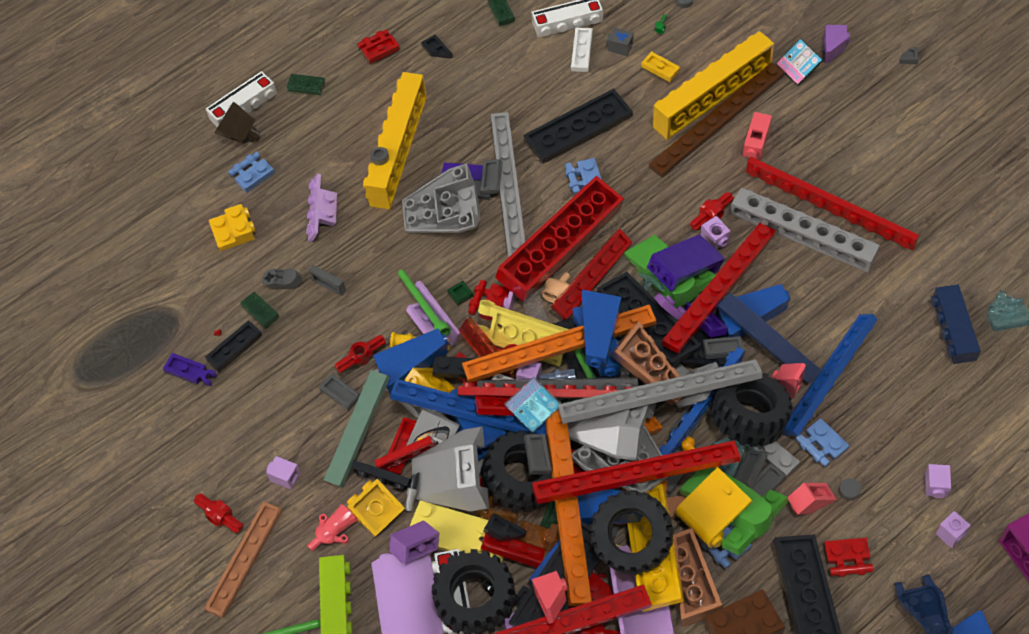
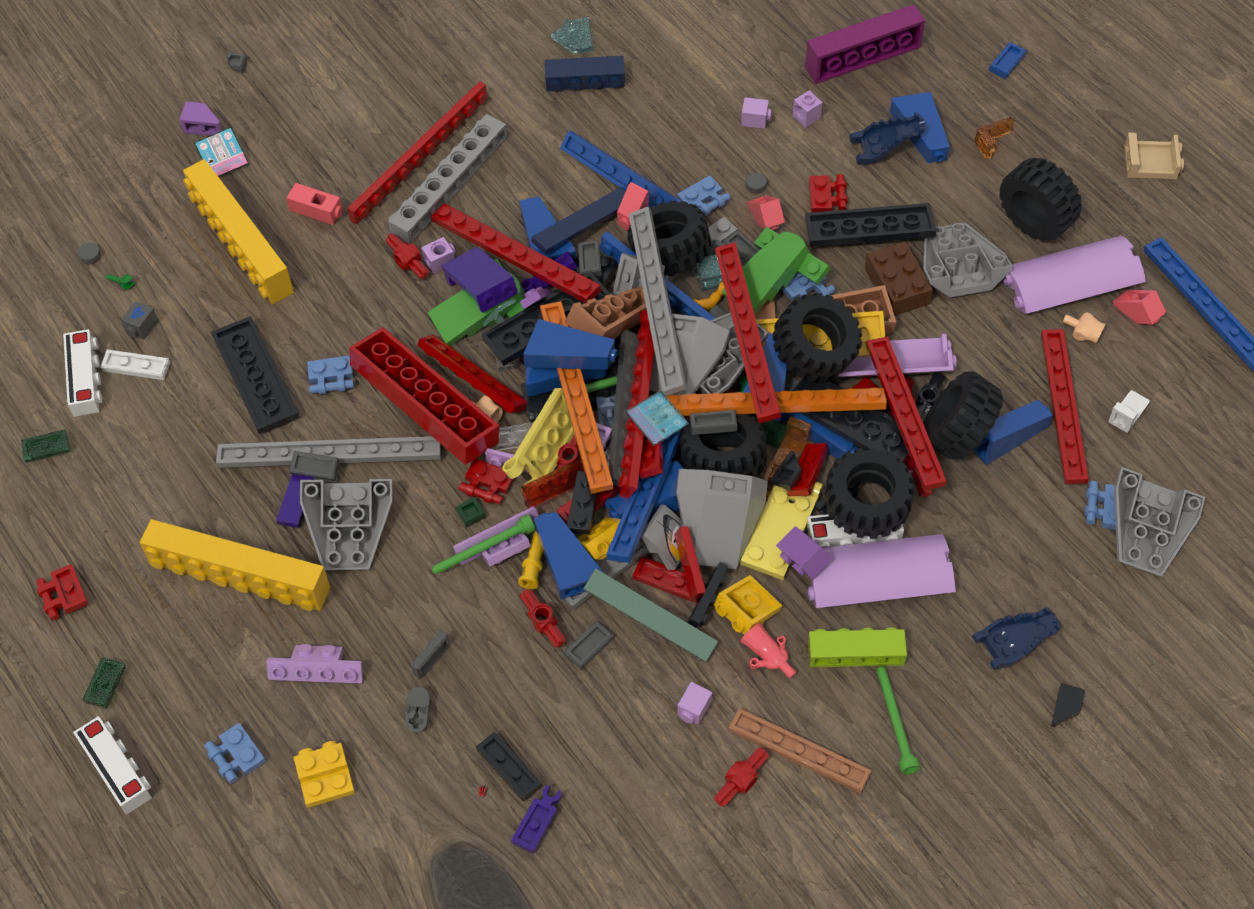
camera: 90 degrees left, 0 degrees up
dark brown torso [214,102,260,143] -> none
clear green plate [240,291,279,329] -> none
dark grey tile [370,147,389,165] -> none
light grey piece [404,472,419,511] -> none
black tile [421,35,453,59] -> none
coral slope [532,571,568,624] -> none
yellow plate [641,51,680,82] -> none
reddish brown plate [649,62,785,178] -> none
yellow door [675,467,753,548] -> none

